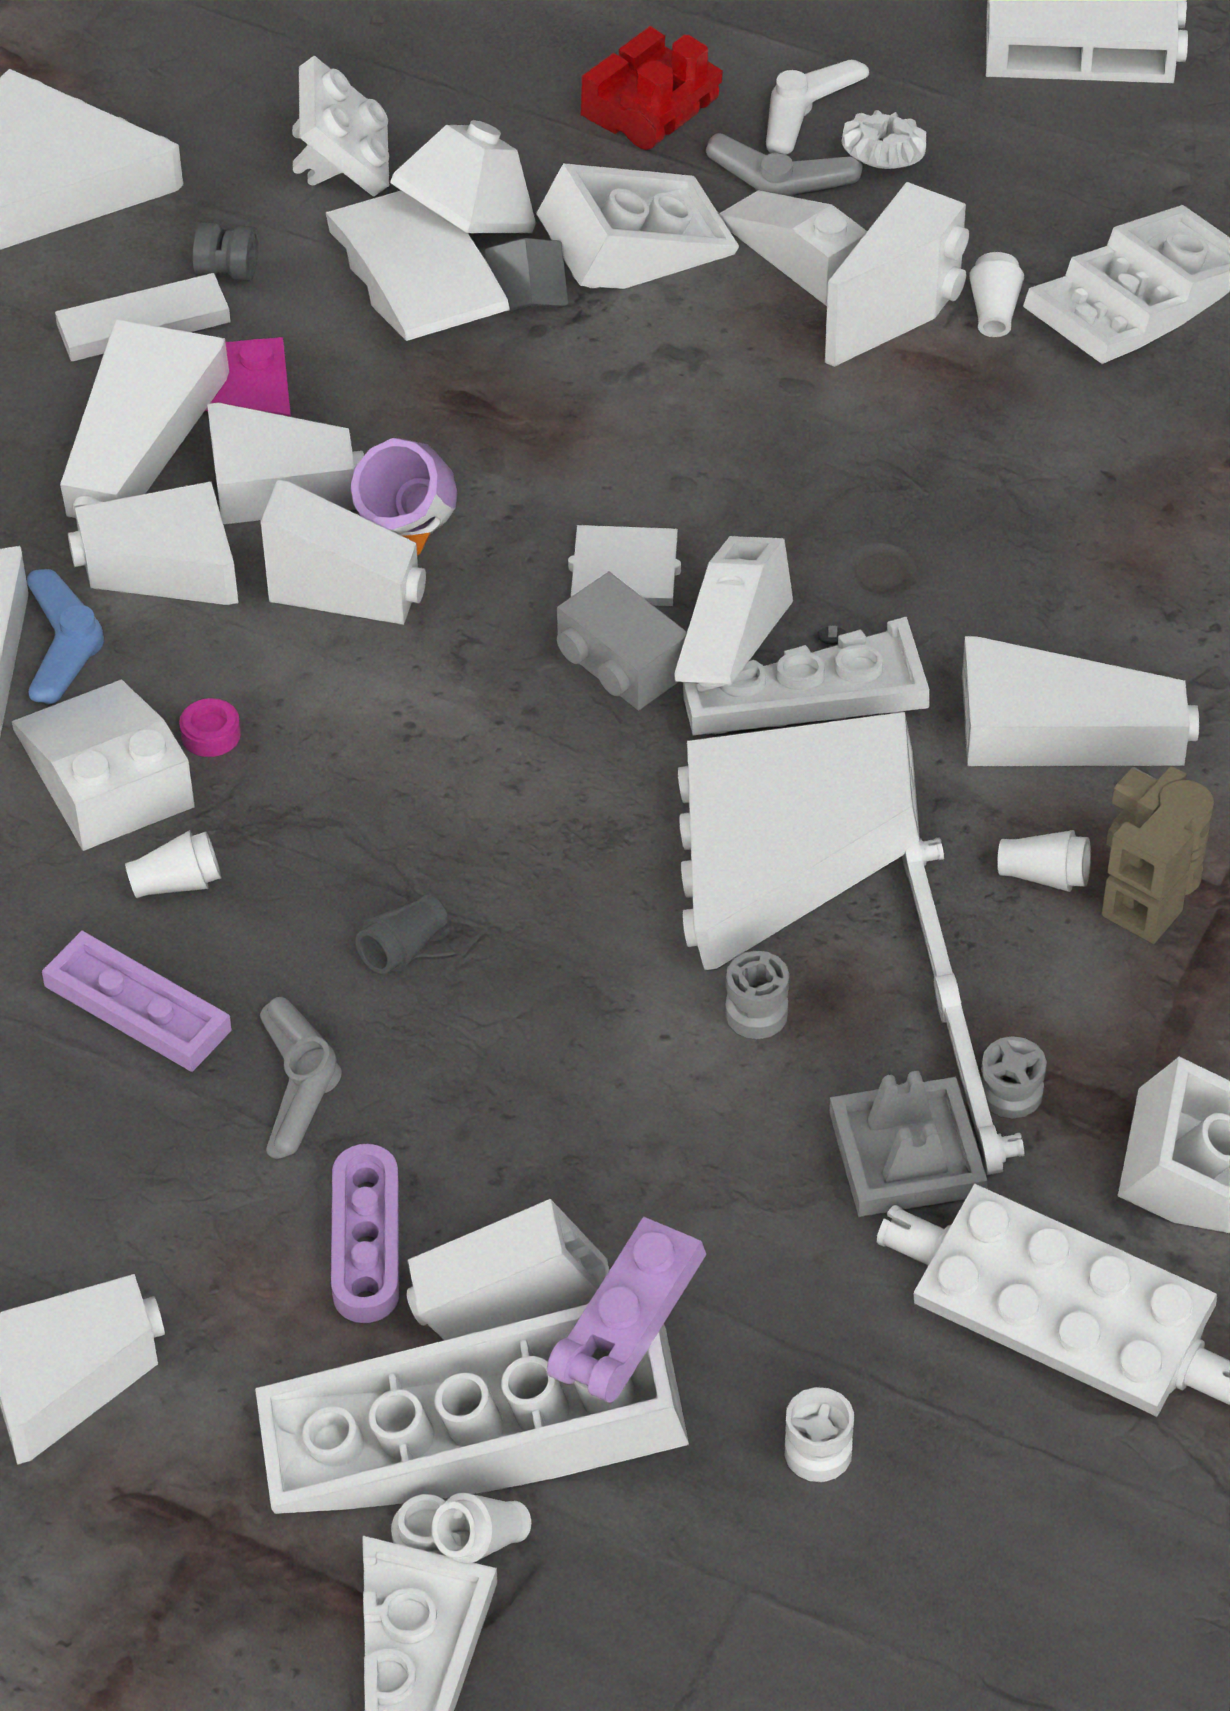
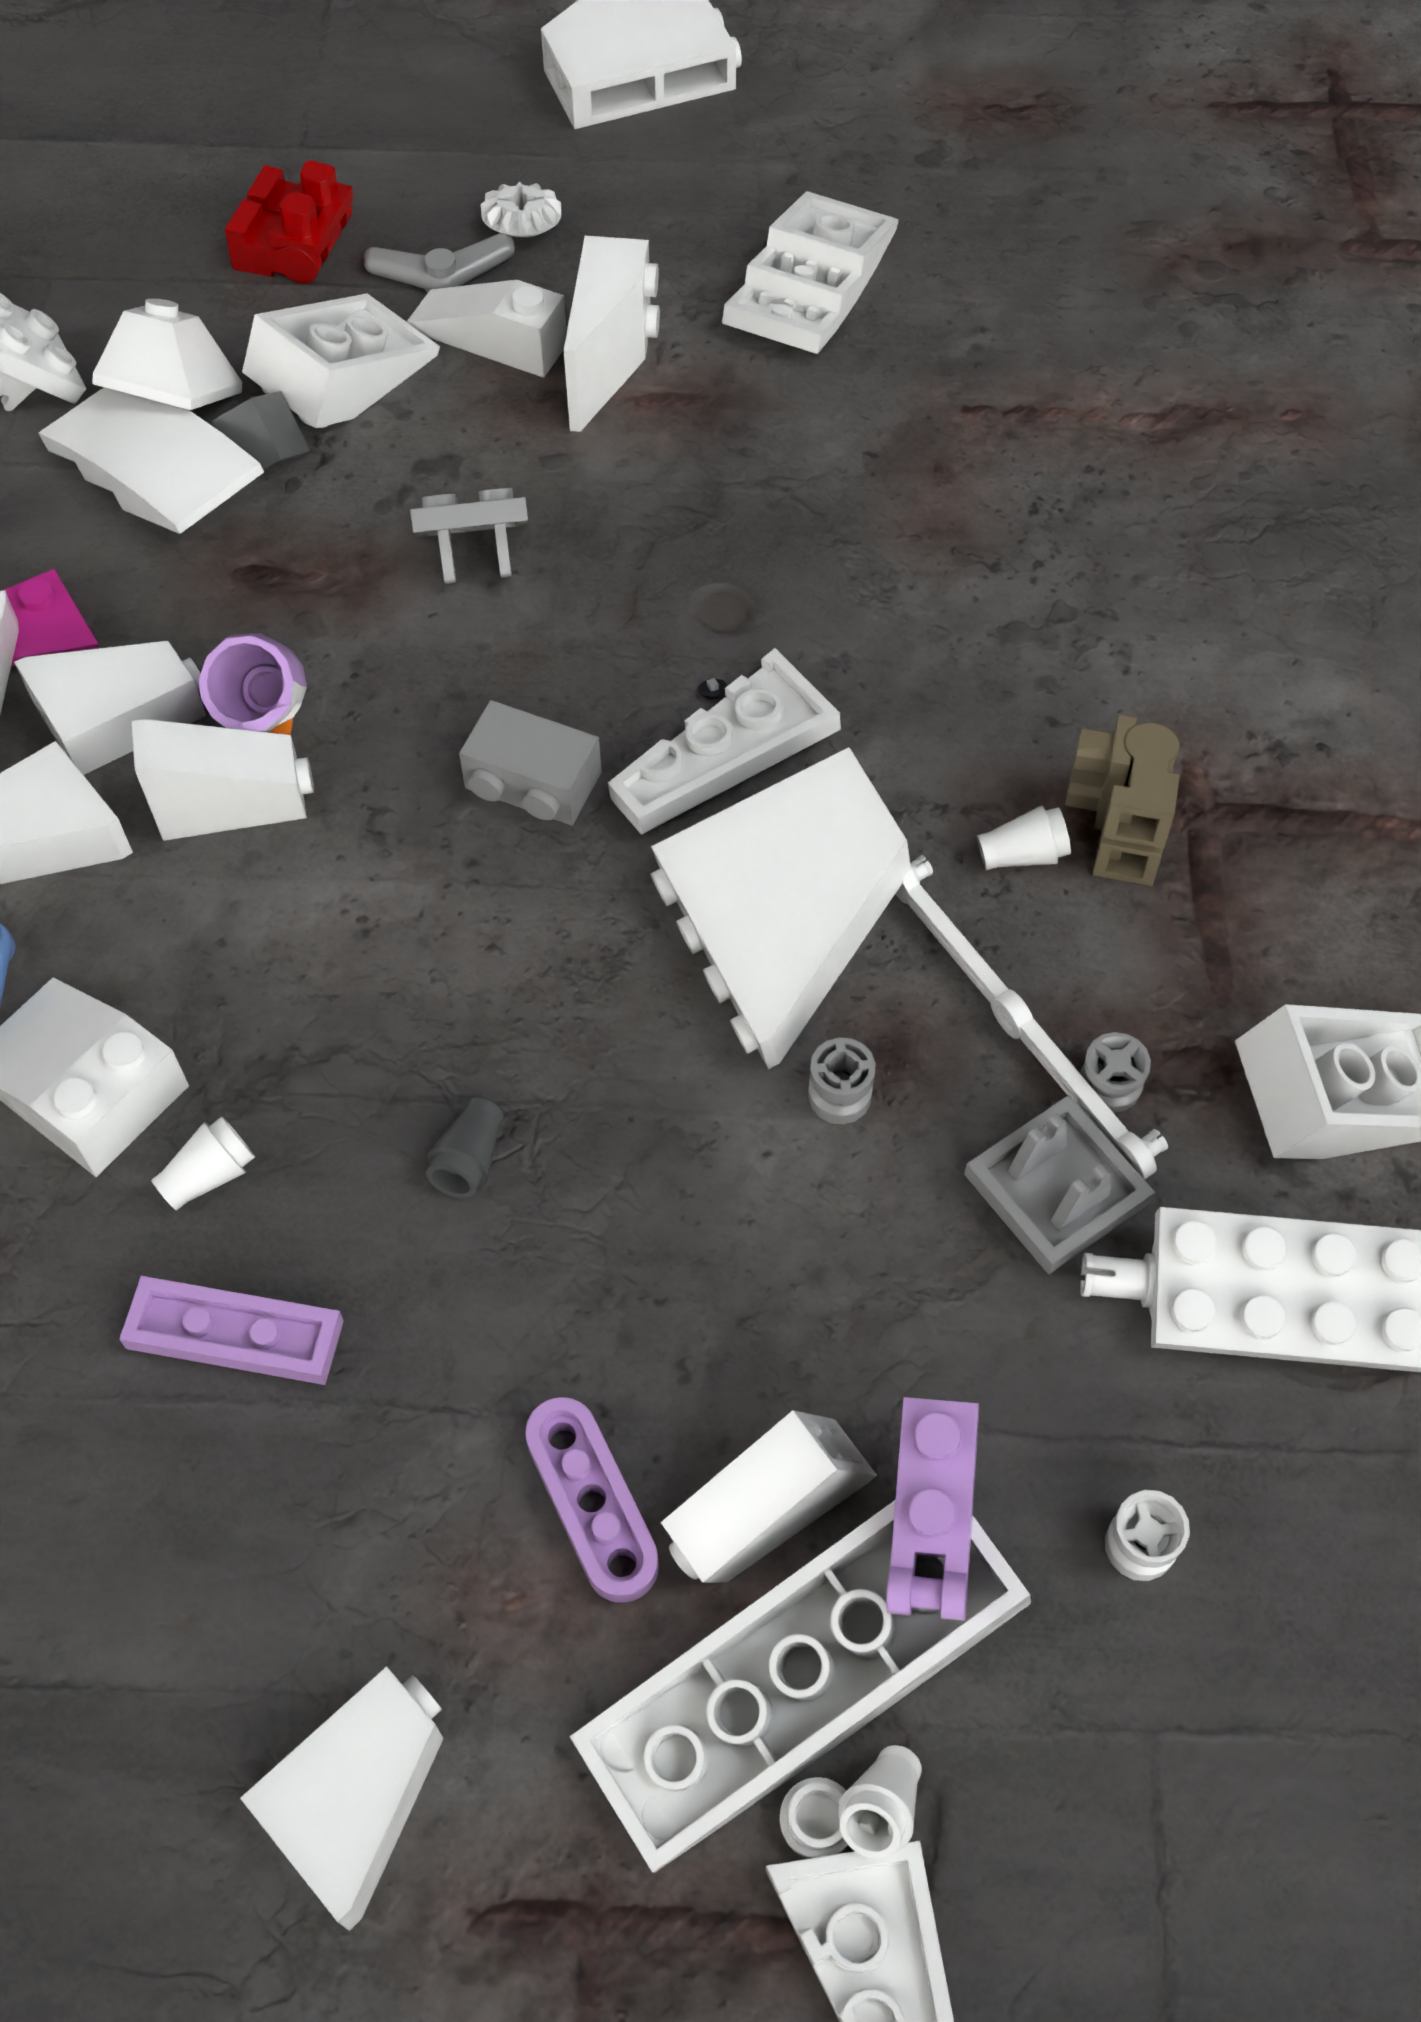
camera: 25 degrees left, 10 degrees up
dark pink tile [179,698,241,757] -> none
light grey piece [260,997,342,1159] -> none
white piece [568,525,681,606] -> none
white slope [674,536,793,688] -> none
white piece [766,59,869,154] -> none
white slope [962,636,1199,766] -> none
white cone [969,252,1024,337] -> none
none -> light grey plate [410,488,528,584]

